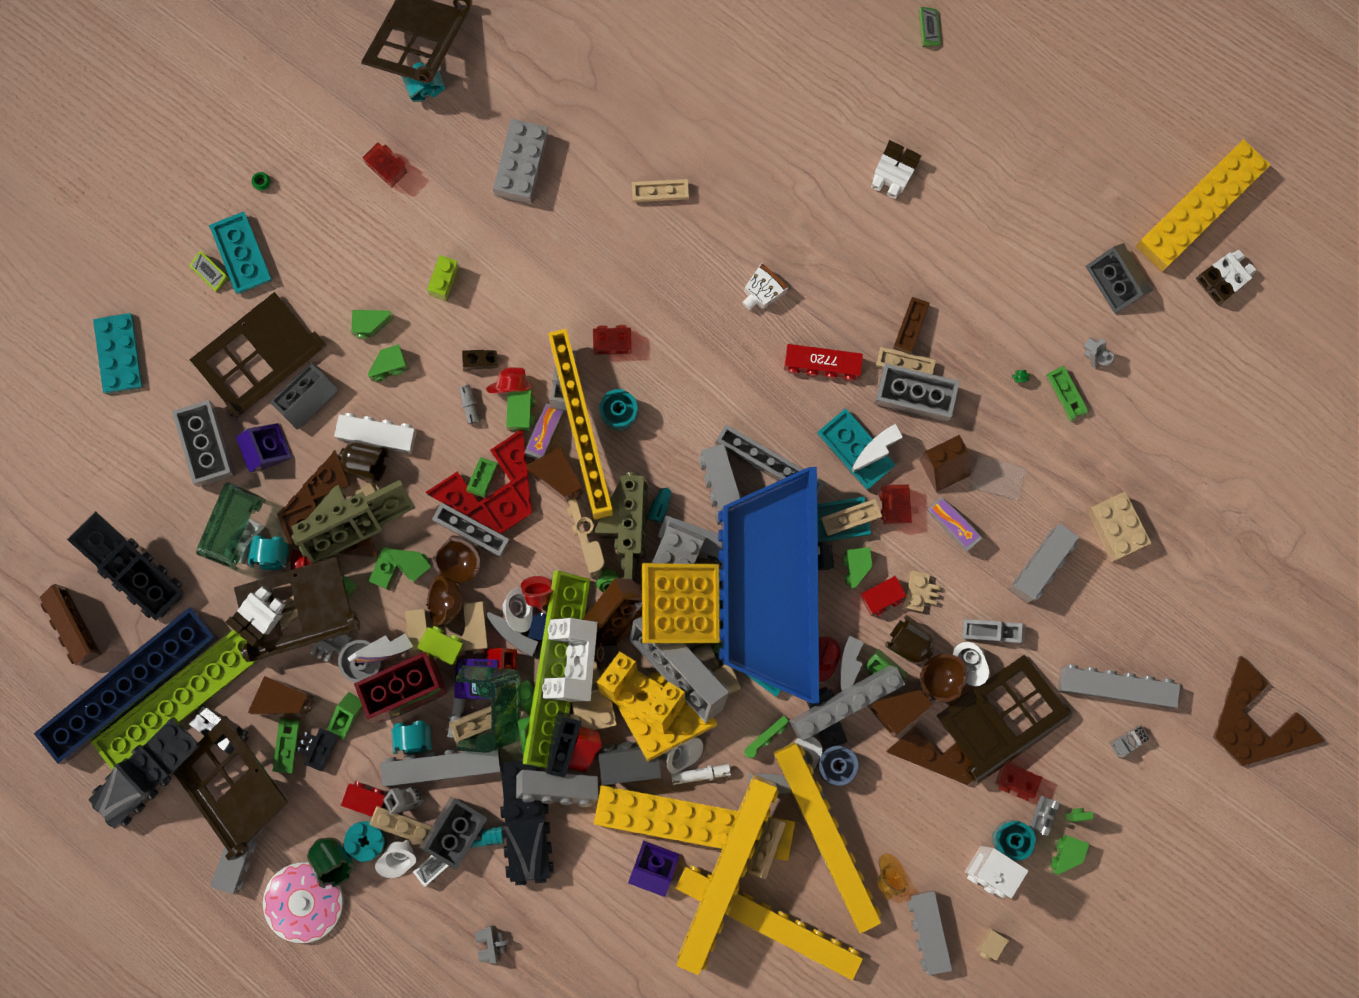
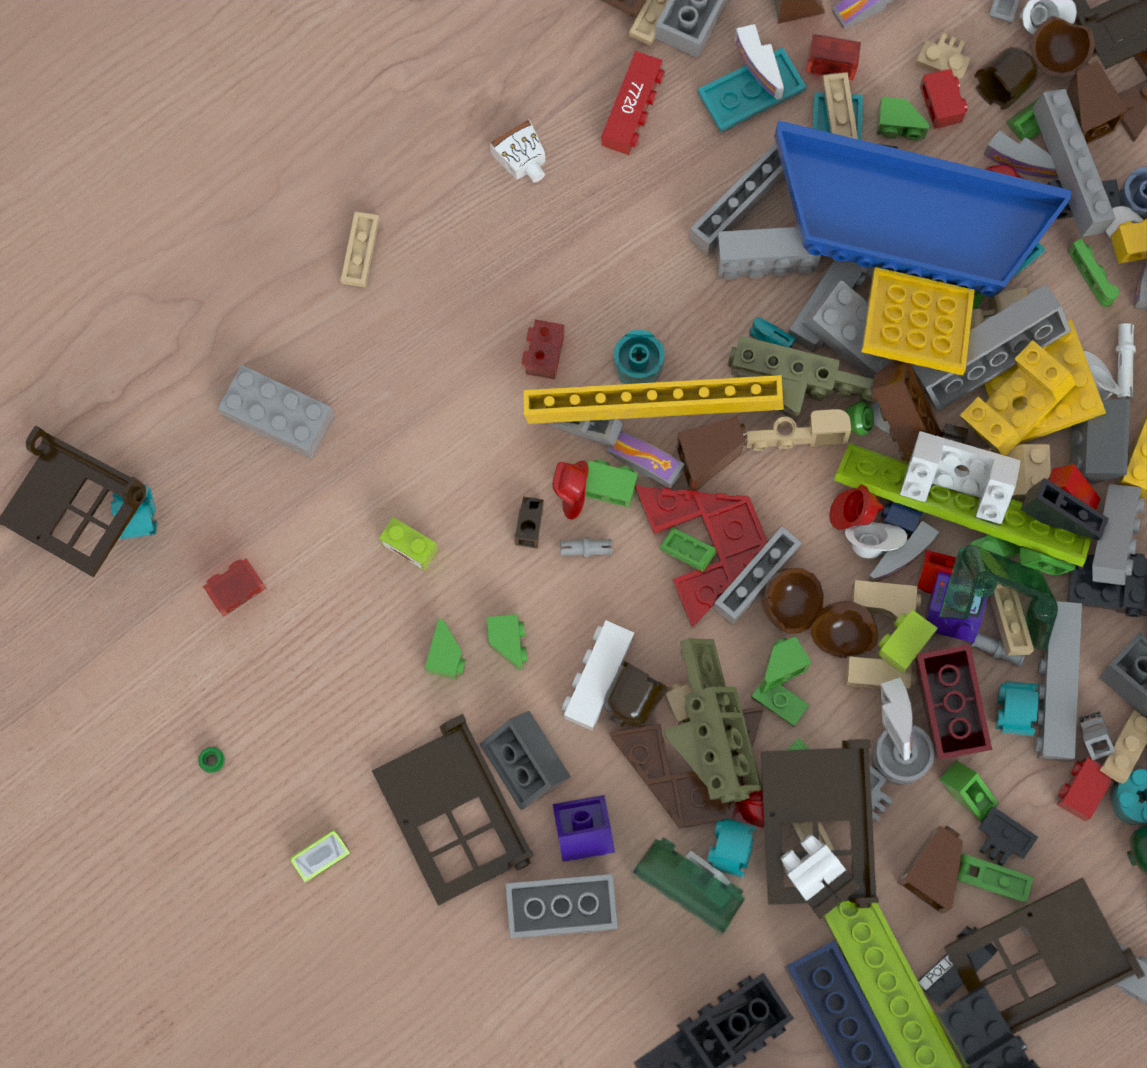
camera: 70 degrees left, 5 degrees down
teal plate [93,313,143,394] -> none
teal plate [209,211,272,295] -> none

